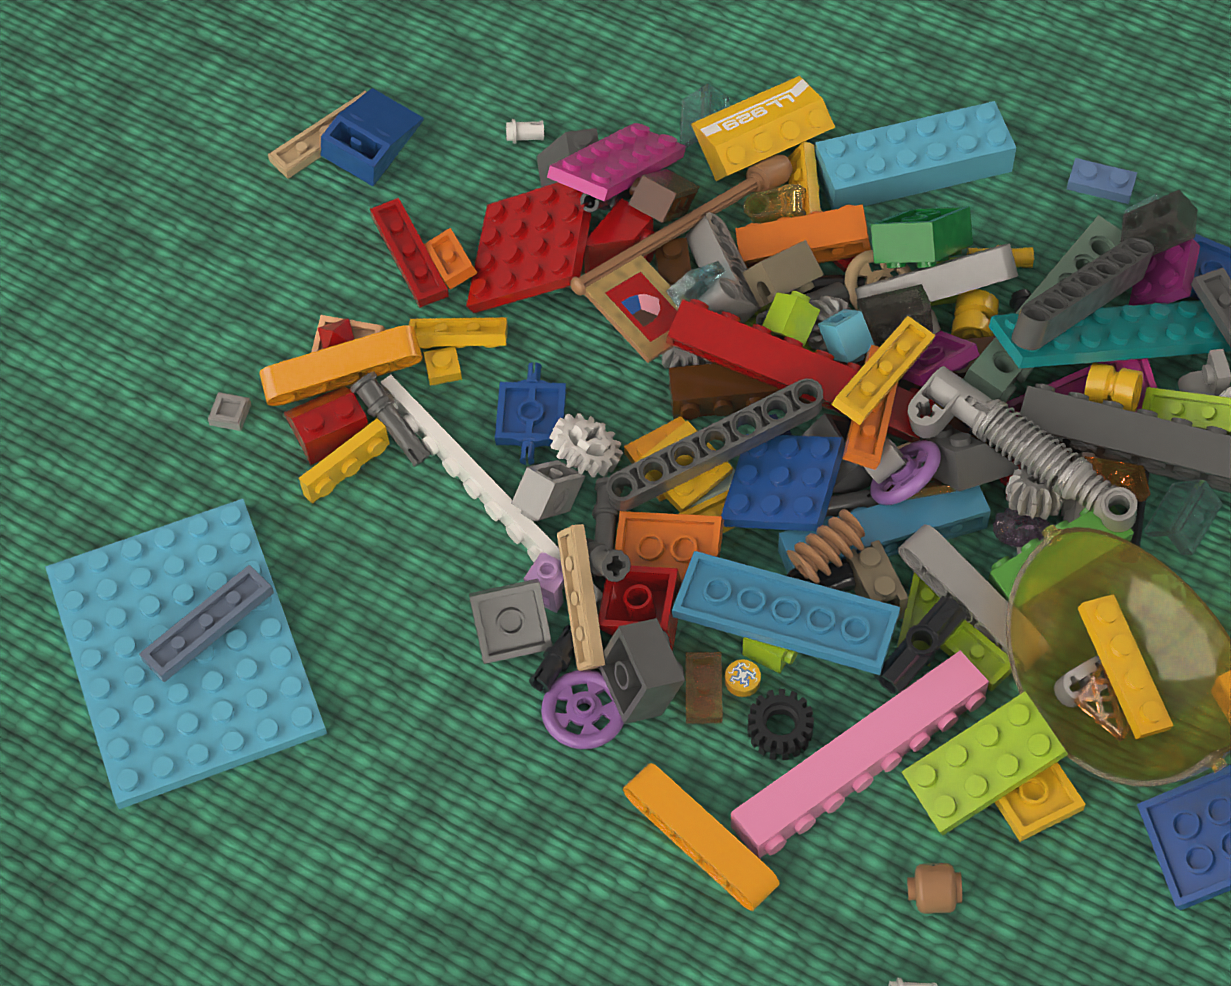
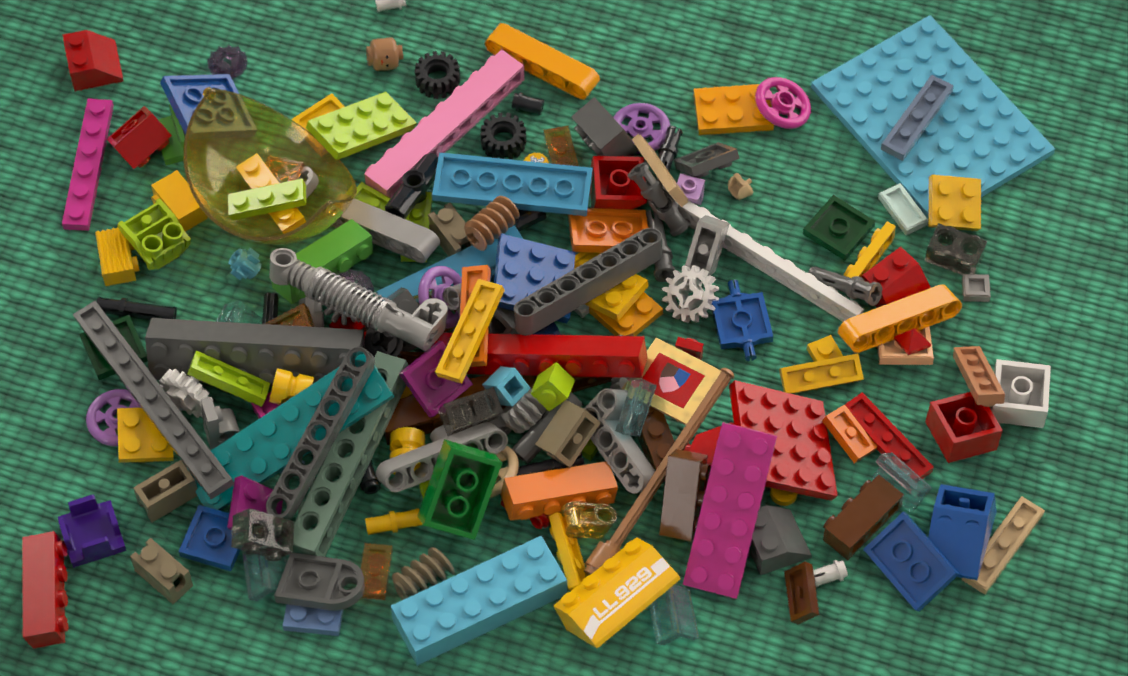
camera: 165 degrees right, 0 degrees up
none -> clear purple gear [207,44,248,78]
none -> lime plate [228,178,307,221]
none -> dark grey plate [274,552,365,611]
none -> clear orange plate [361,543,393,600]
none -> dark tan piece [392,547,455,600]
none -> black tyre [415,51,460,99]
none -> black pin [511,92,544,115]
none -> red plate [675,337,704,361]
none -> light orange plate [694,84,774,135]
none -> tan piece [728,173,753,200]
none -> dark pink plate [755,77,811,129]
none -> reddish brown plate [784,562,819,625]
none -> dark green plate [803,195,875,261]
none -> reddish brown brick [823,475,904,560]
none -> blue plate [863,512,959,612]
none -> clear light blue panel [872,452,932,512]
none -> light aqua tile [878,183,928,235]
none -> clear smoke brick [925,223,987,275]
none -> red brick [925,392,1003,463]
none -> yellow plate [929,174,981,231]
none -> nougat plate [953,346,1005,407]
none -> white brick [990,359,1051,428]

